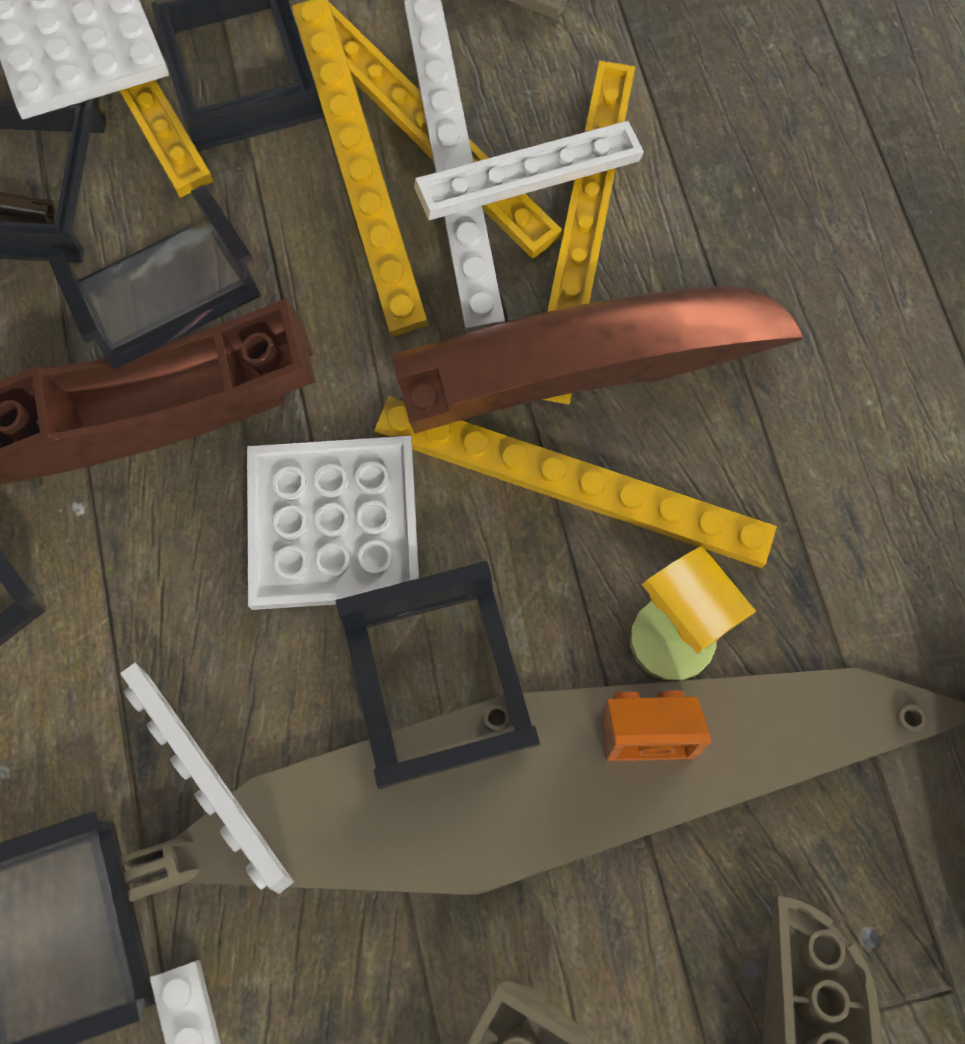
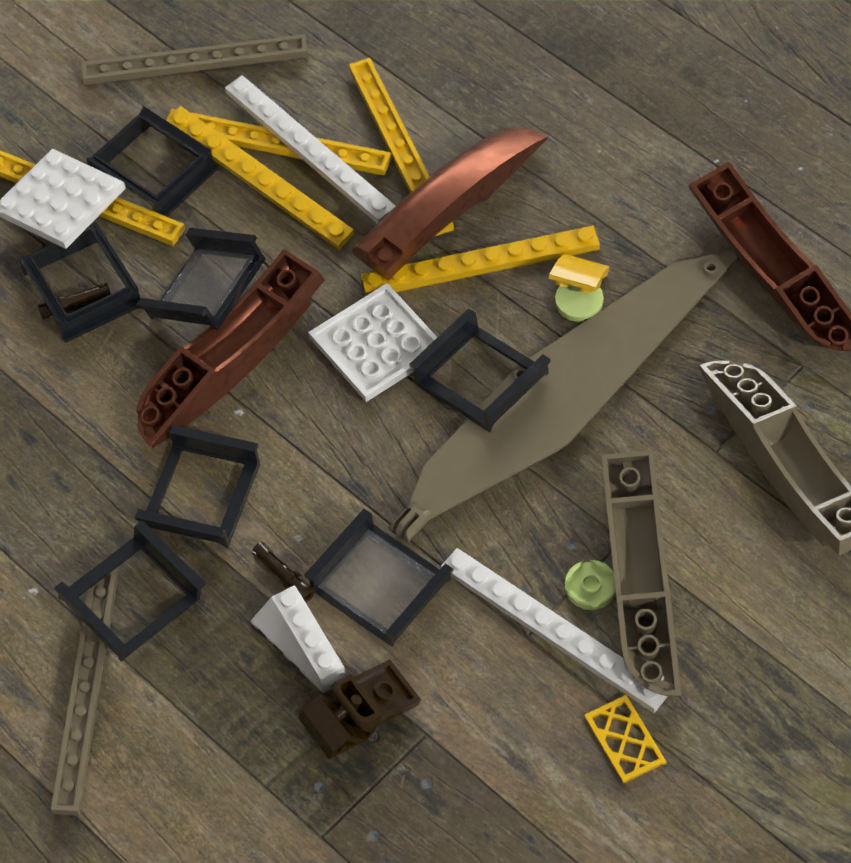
camera: 30 degrees left, 15 degrees down
white plate [120,663,294,894] -> none
white plate [414,121,644,220] -> none
orange slope [603,690,711,761] -> none

